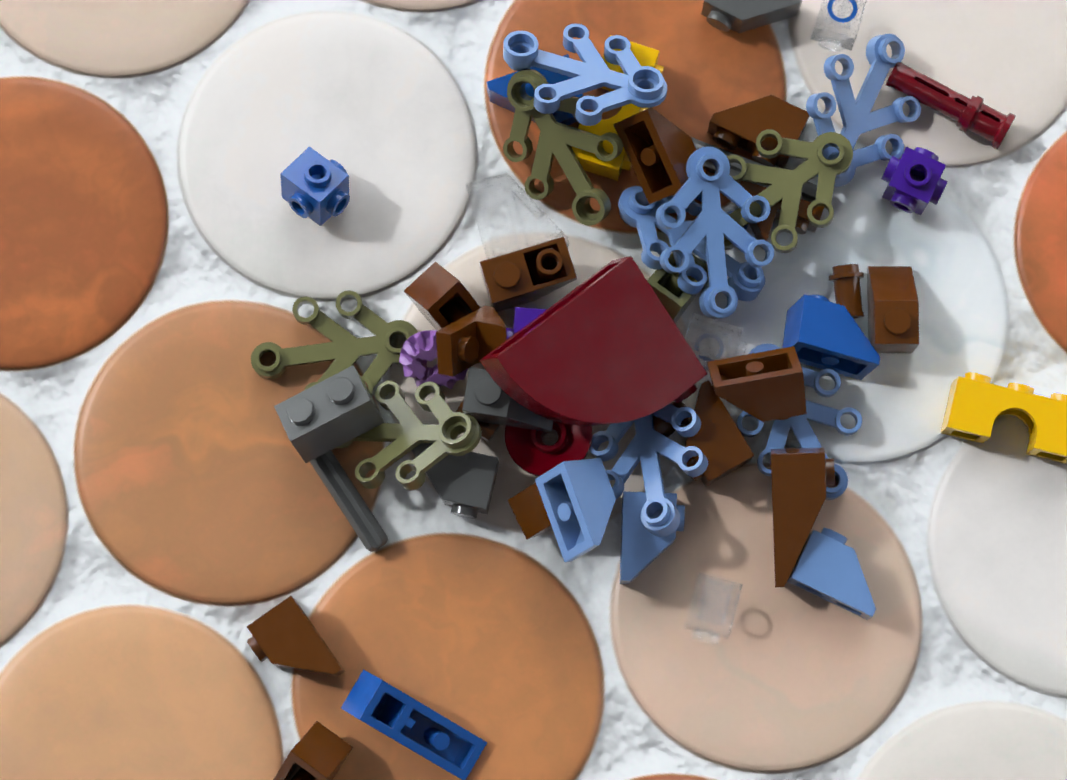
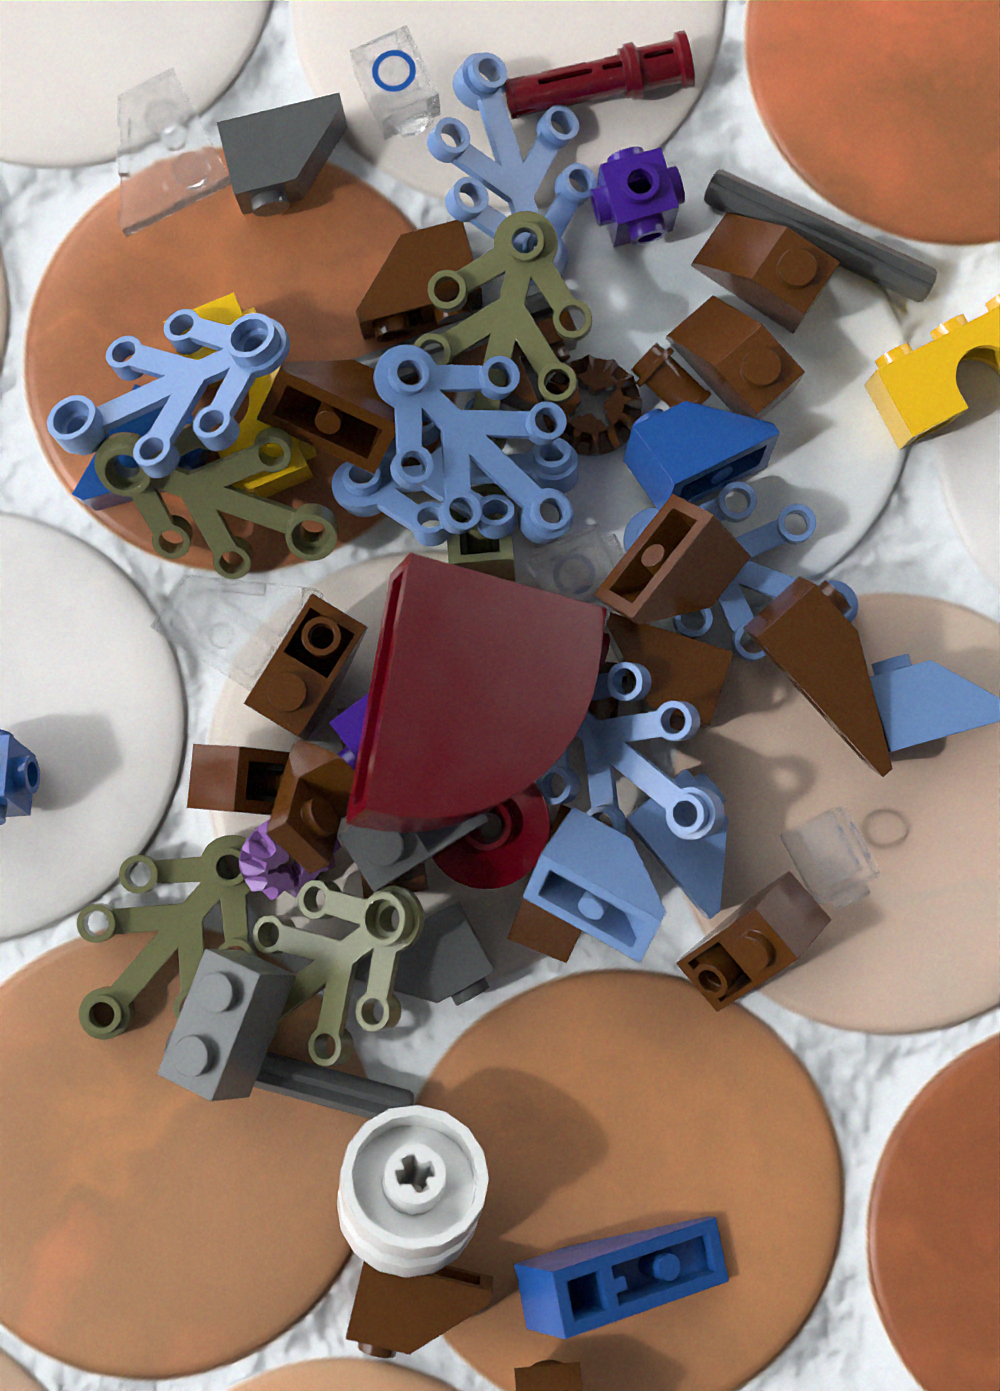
camera: 40 degrees left, 5 degrees up
none -> white wheel [337,1105,489,1278]
none -> reddish brown gear [542,354,642,456]
none -> reddish brown slope [676,871,832,1012]
none -> reddish brown slope [691,212,840,334]
none -> dark grey axle [704,169,937,302]

